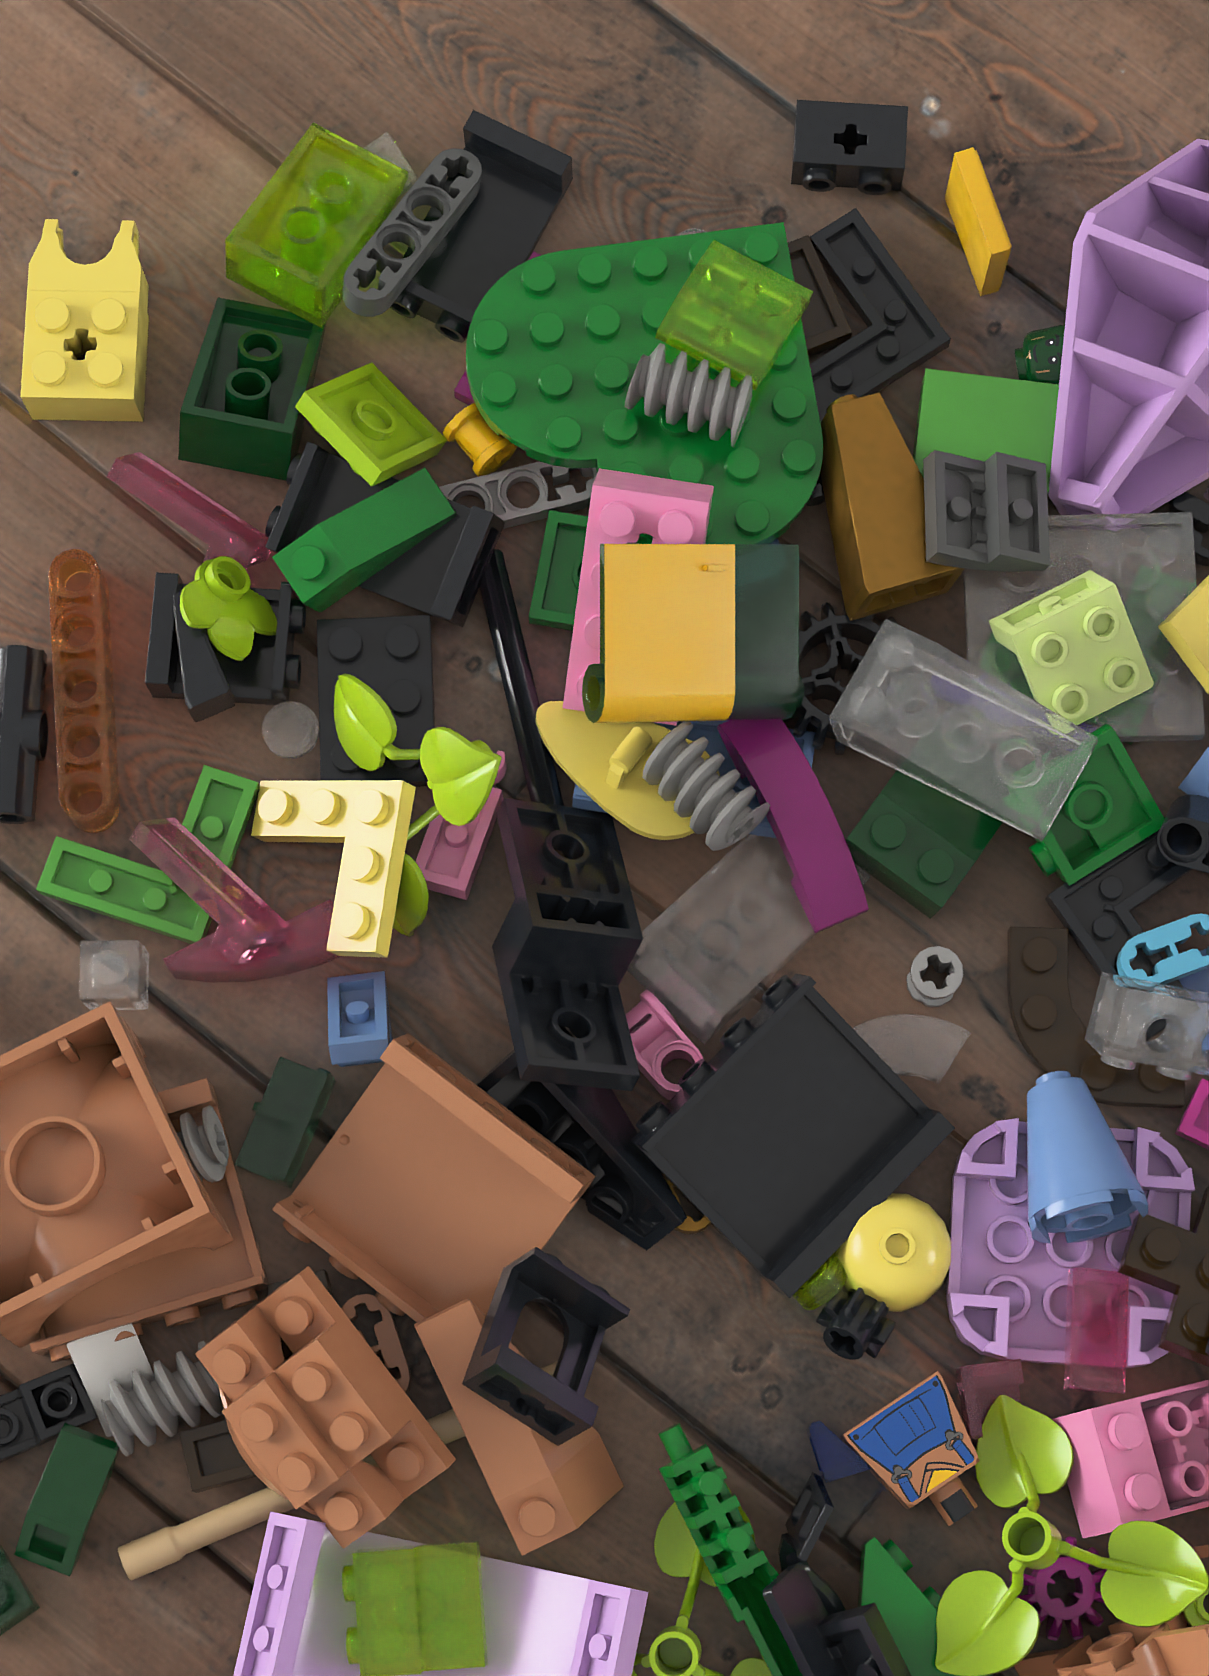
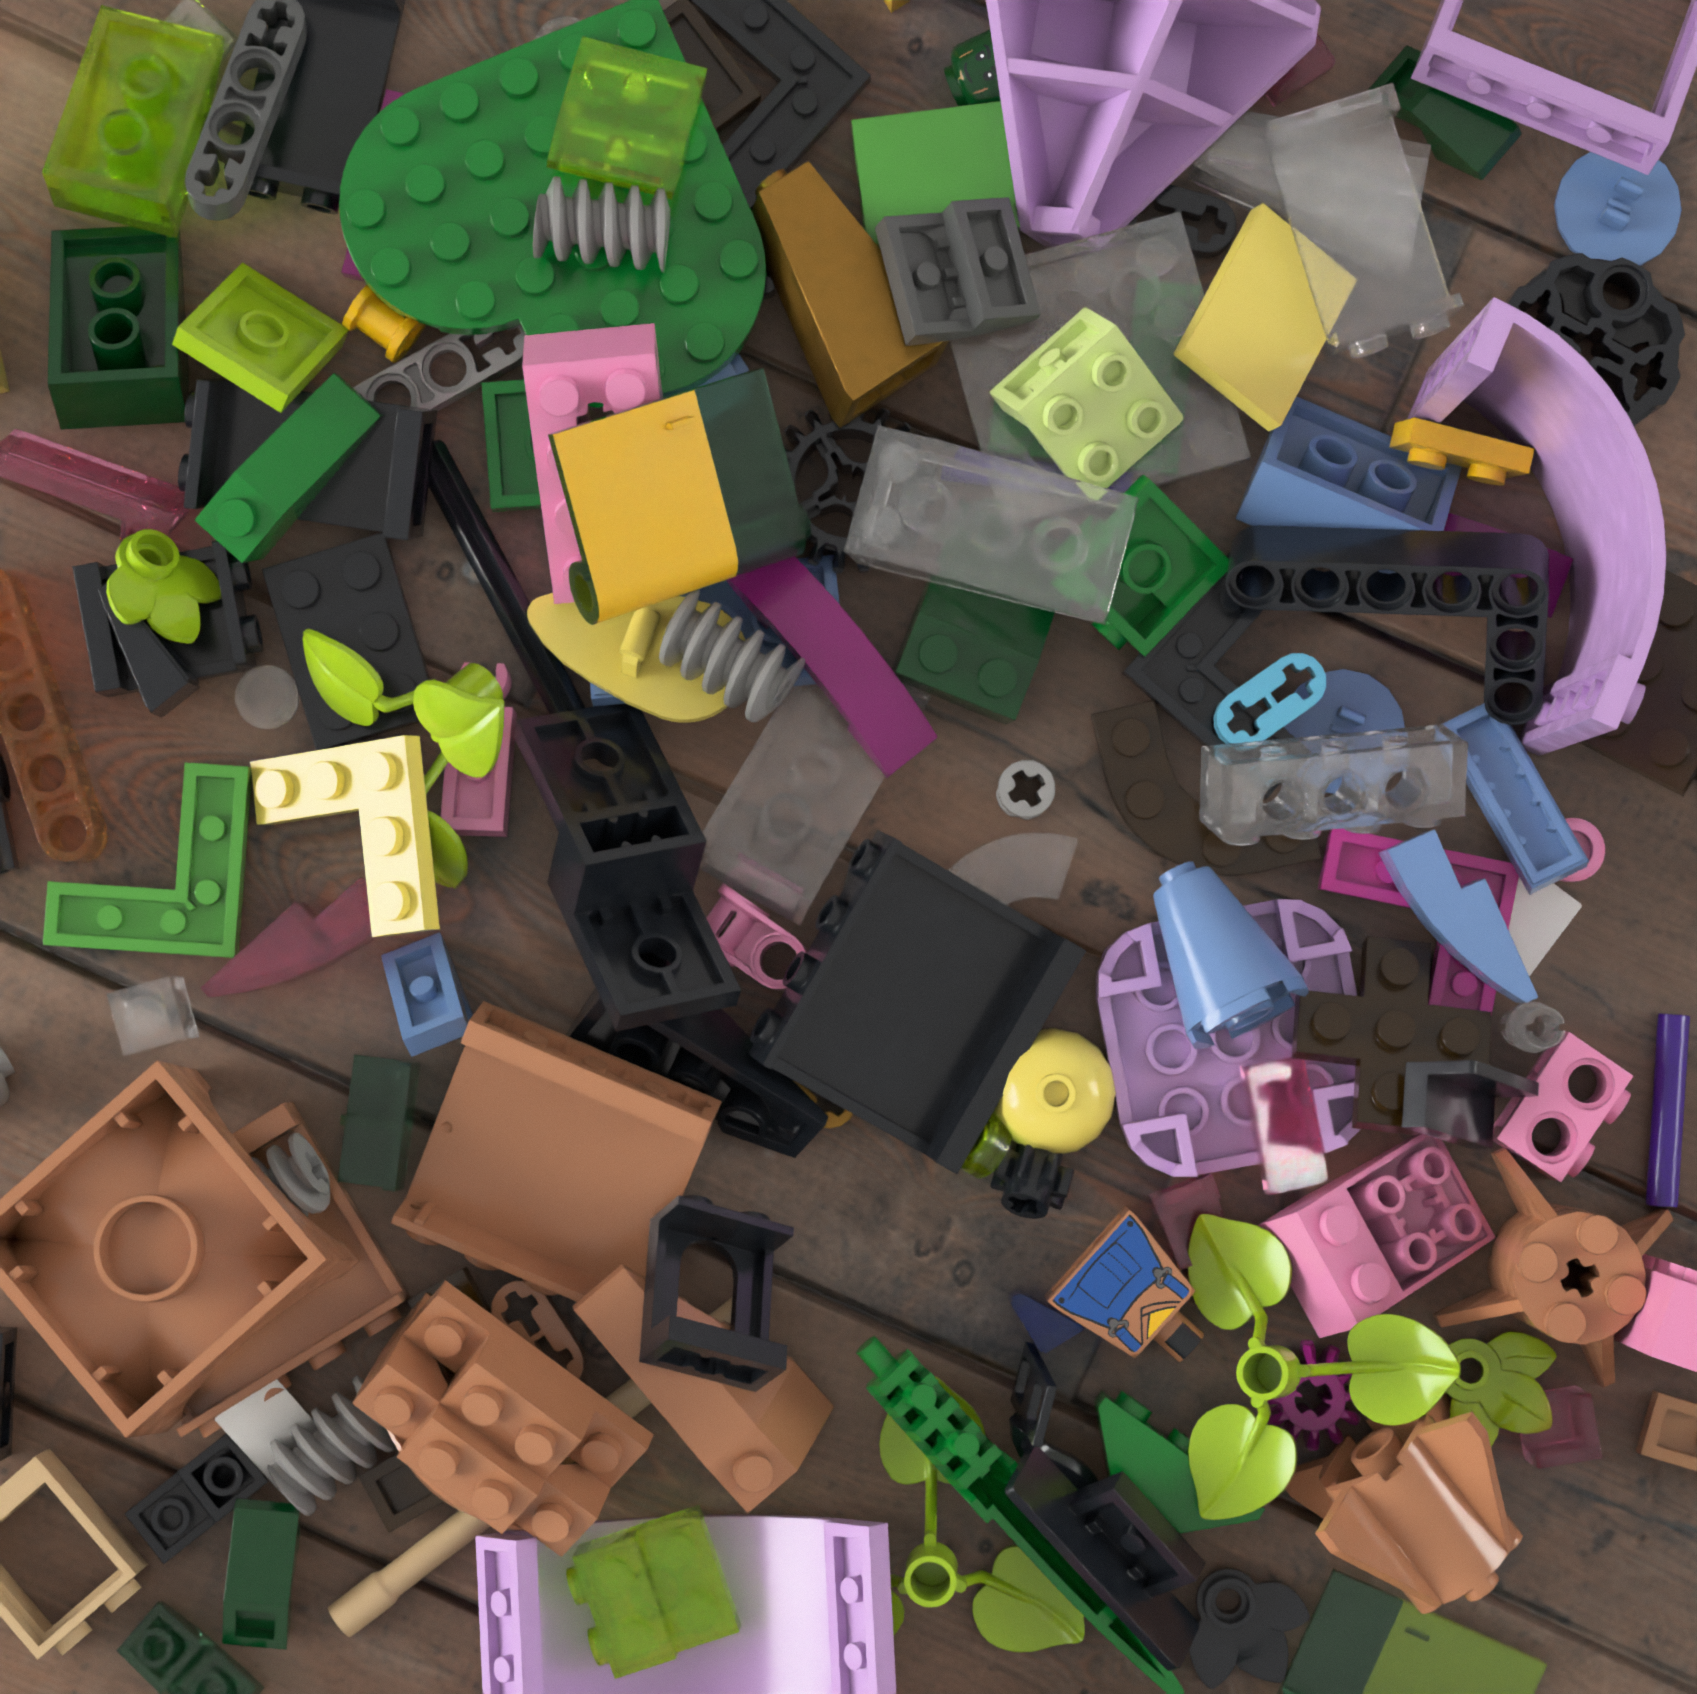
camera: 15 degrees left, 10 degrees up
clear pink hinge [129,818,291,966] -> none

